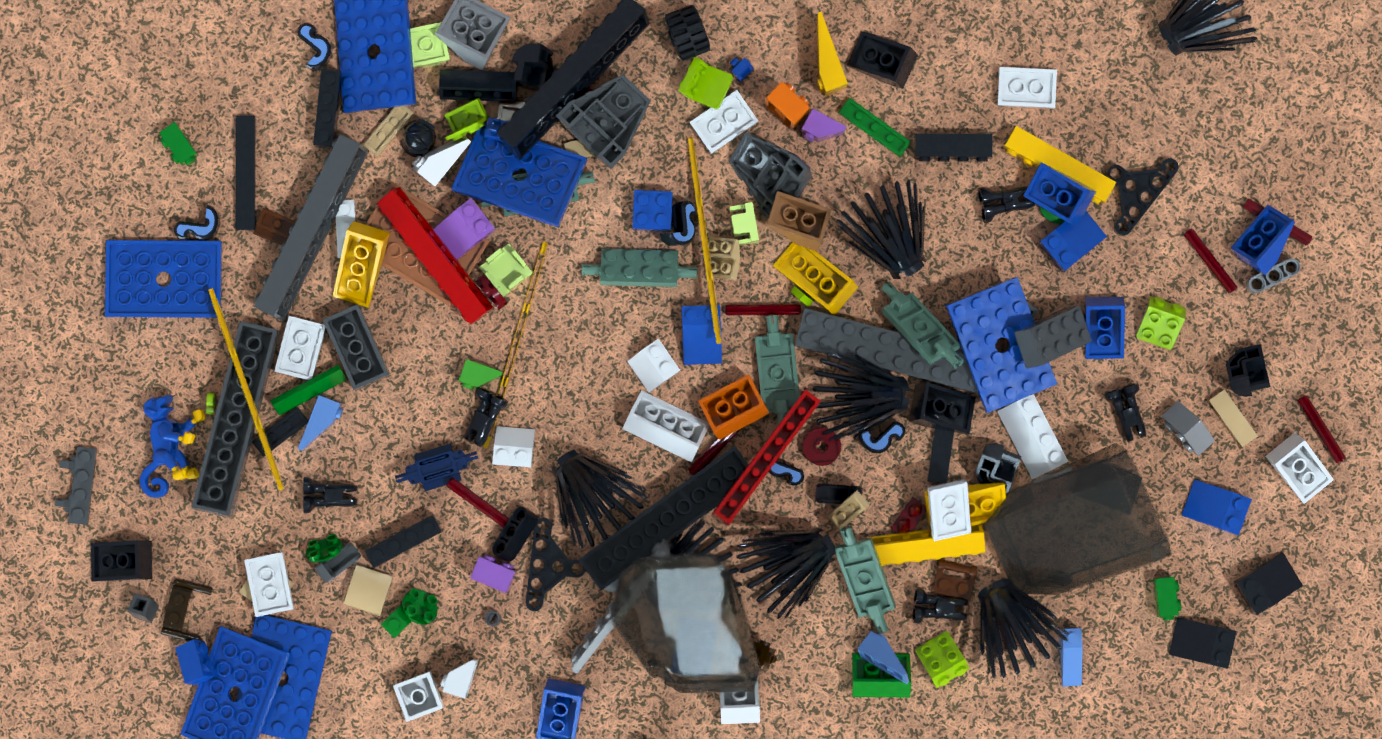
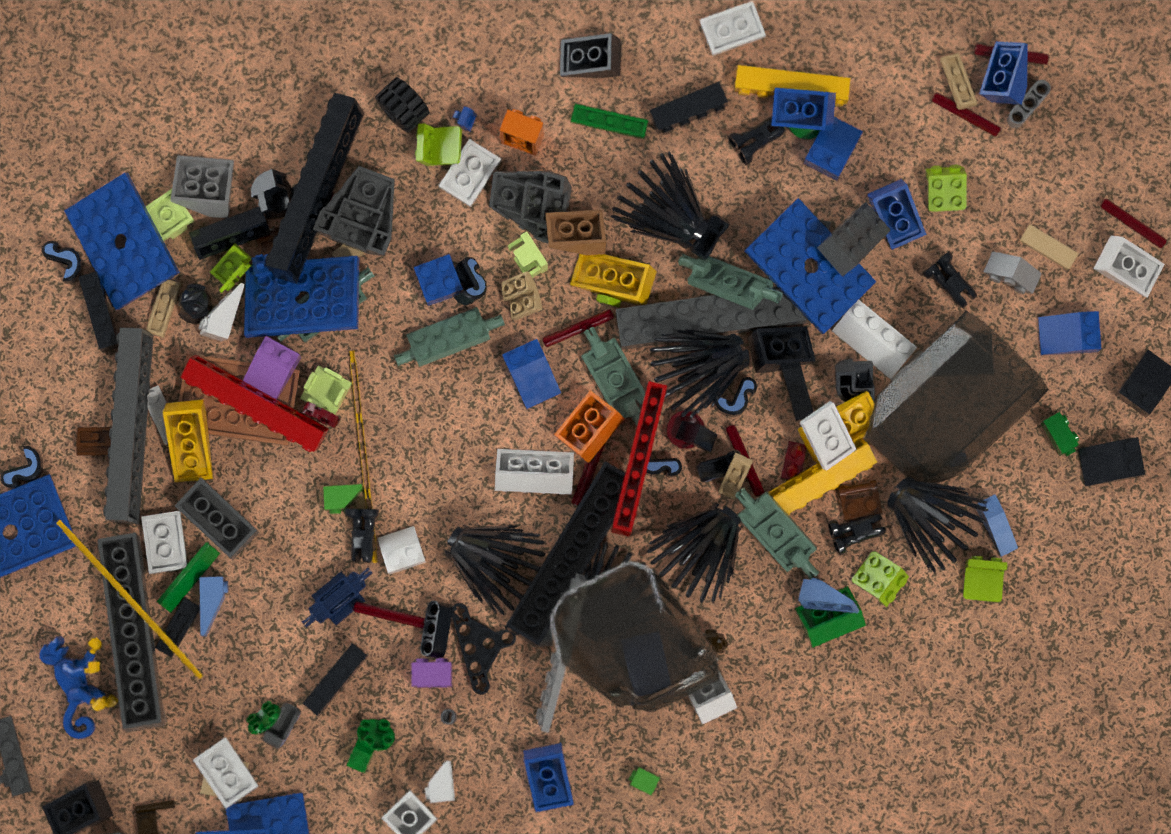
camera: 25 degrees left, 5 degrees down
lime tile [206,392,216,415] -> none
black tile [236,116,256,230] -> none
black piece [303,477,357,513] -> none
tan slope [344,565,393,616] -> none
white slope [627,339,680,393] -> none
yellow piece [688,135,721,344] -> none
medium lavender slope [801,109,846,143] -> none
yellow slope [816,12,848,96] -> none
black beam [1107,158,1179,236] -> none
black brick [1226,344,1270,397] -> none
none -> black slope [675,420,718,453]
none -> black animal [690,213,730,260]
none -> dark red axle [726,425,764,497]
none -> tan tile [940,53,977,110]
none -> lime bracket [963,556,1007,602]

